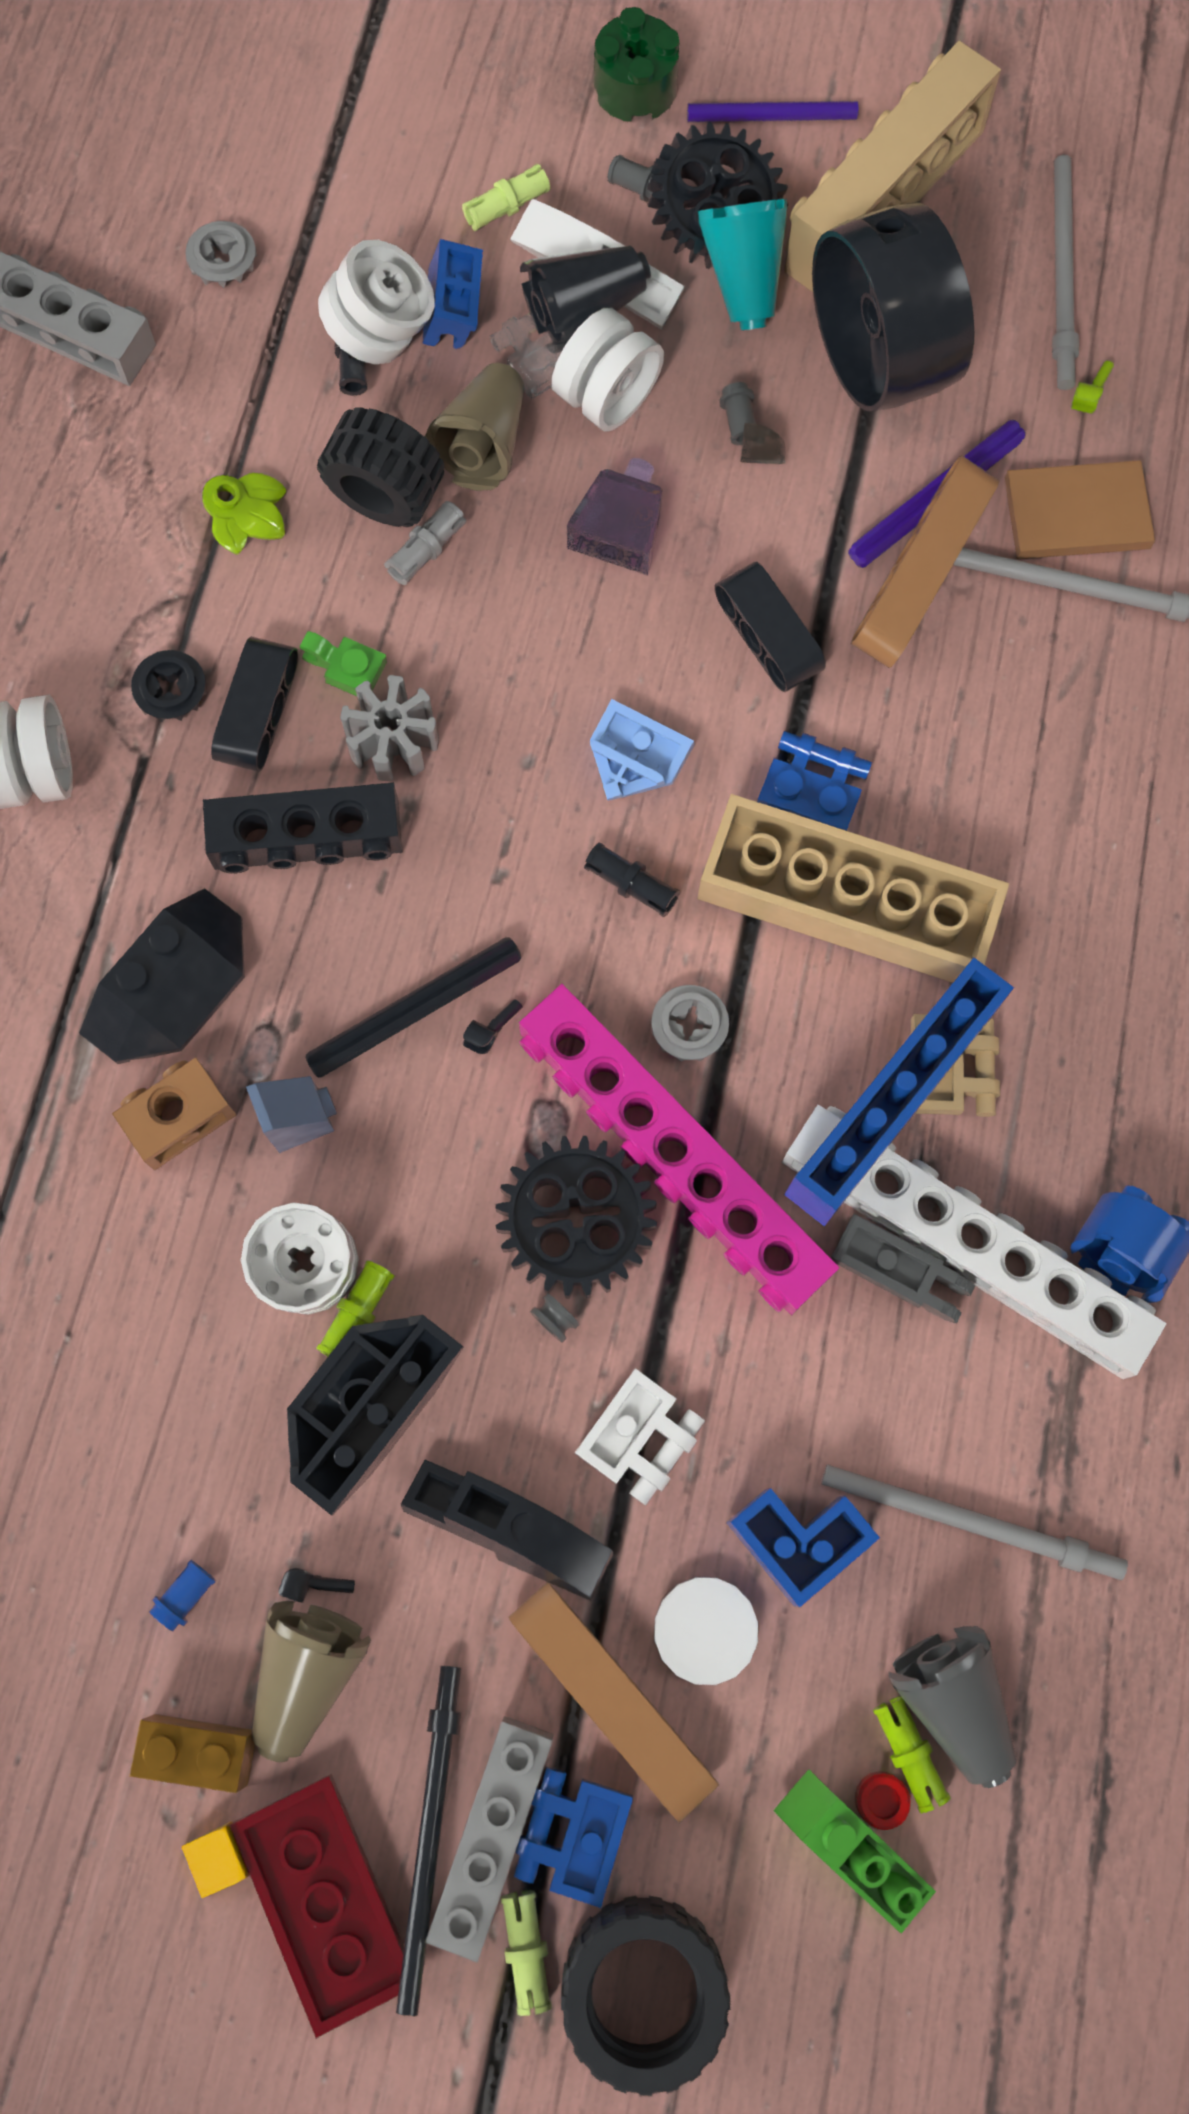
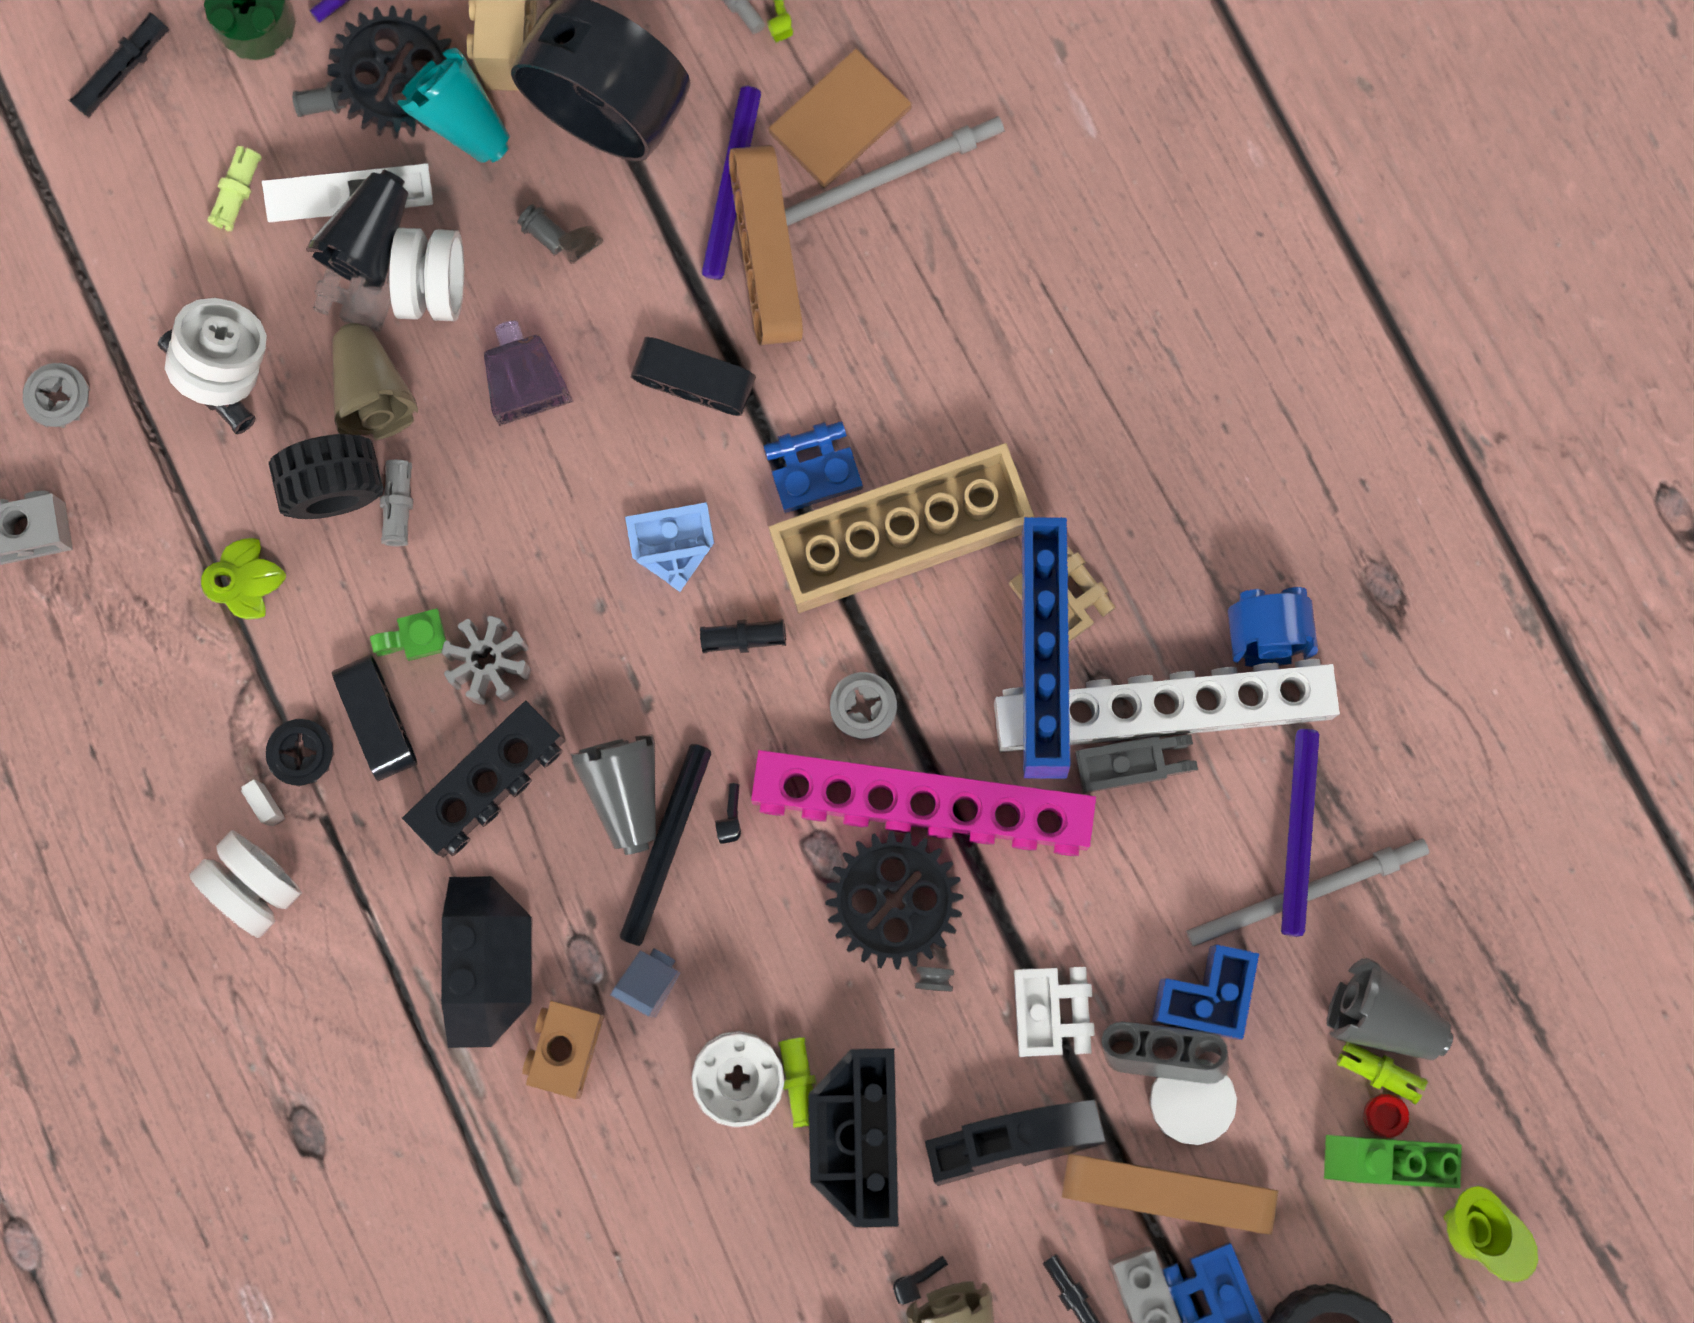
camera: 35 degrees left, 5 degrees up
blue hinge [422,239,483,349] -> none
none -> black pin [68,12,170,119]
none -> white tile [241,779,285,827]
none -> dark grey cone [570,734,656,855]
none -> dark grey beam [1102,1022,1229,1084]
none -> dark purple axle [1281,729,1320,937]
none -> lime piece [1443,1186,1538,1283]

